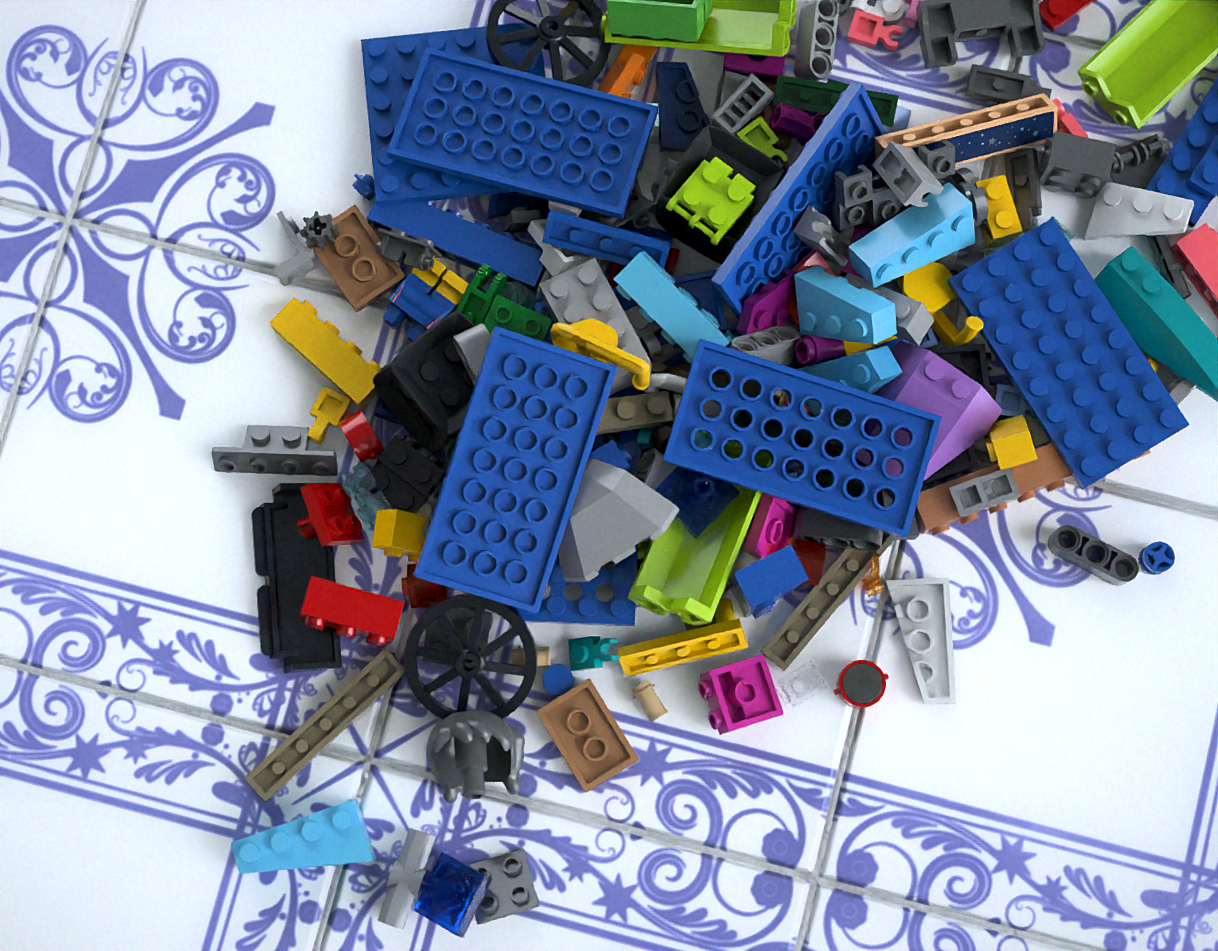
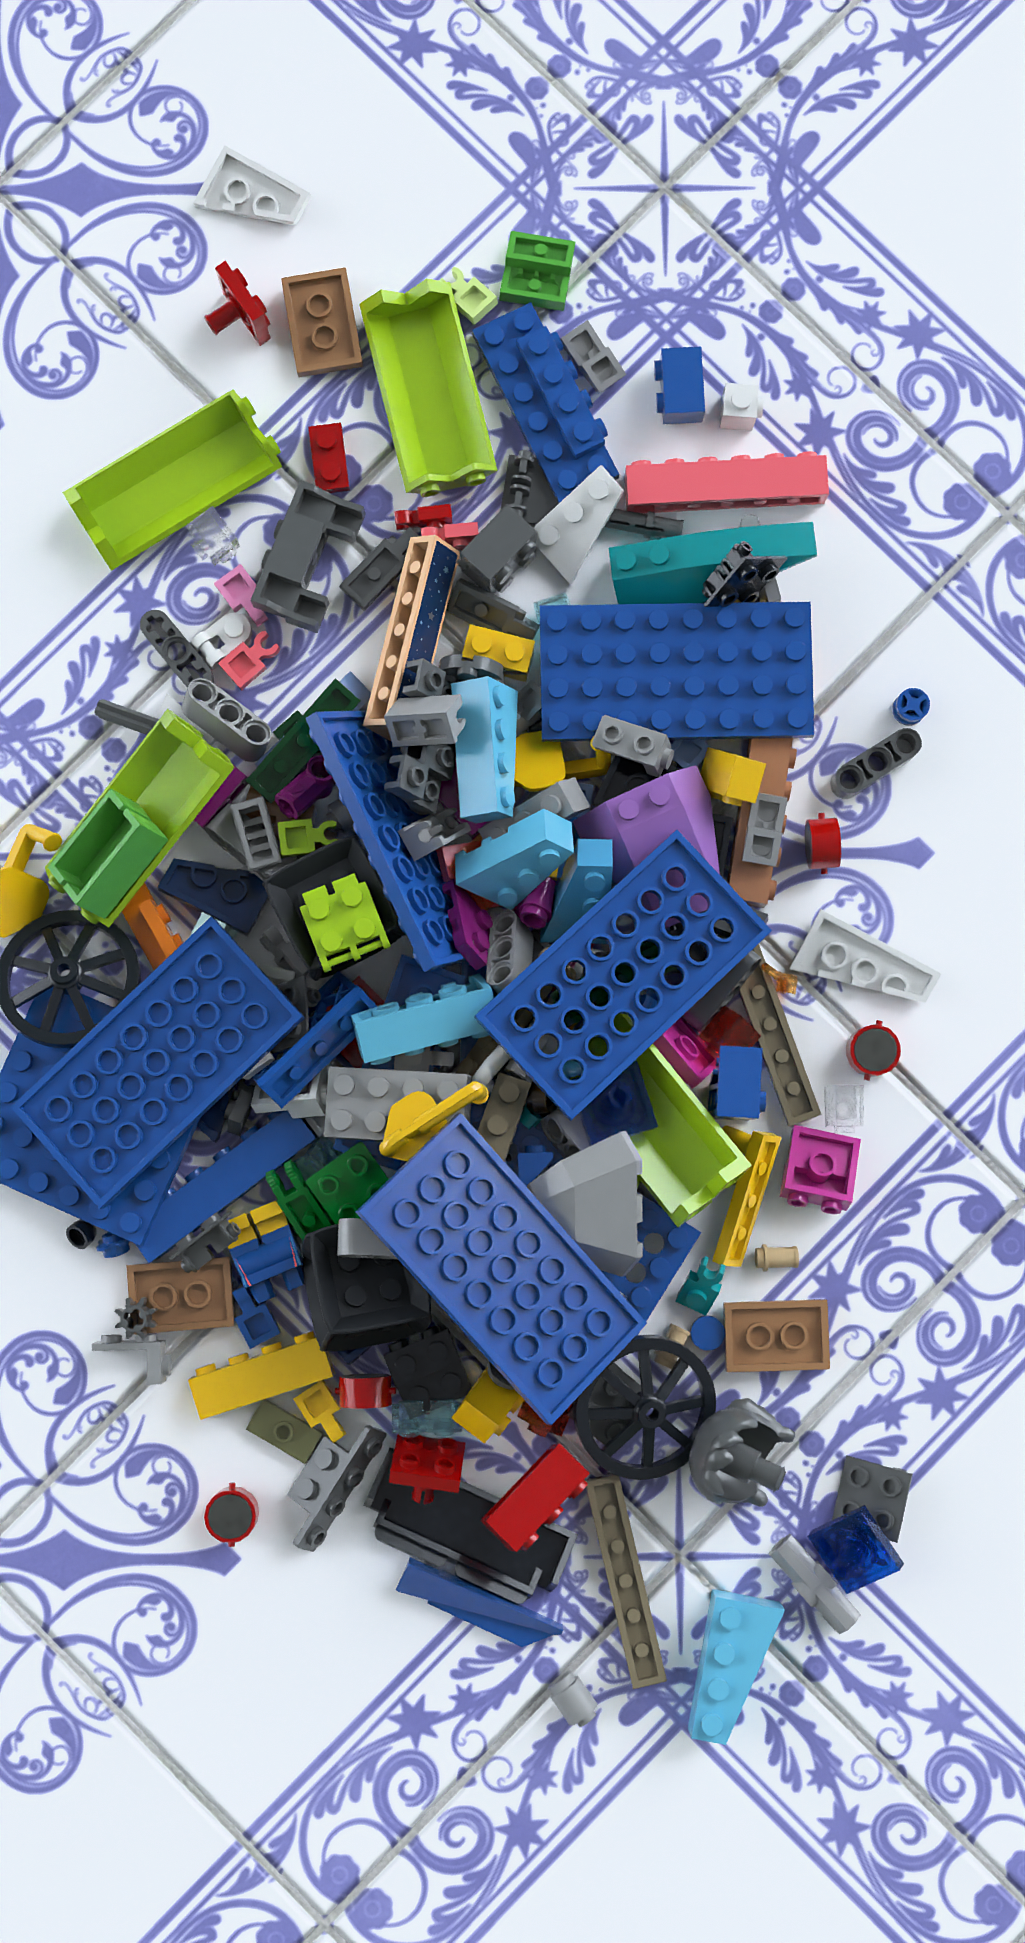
camera: 65 degrees left, 5 degrees up
none -> black hinge [66,1219,97,1249]
none -> pearl dark grey piece [204,1482,259,1547]
none -> blue plate [232,1286,282,1349]
none -> olive plate [246,1399,323,1464]
none -> red plate [394,504,453,531]
none -> blue wedge [395,1557,564,1647]
none -> light grey brick [548,1671,598,1727]
none -> light grey bracket [592,715,674,777]
none -> black hinge [702,541,788,607]
none -> red piece [805,813,842,874]

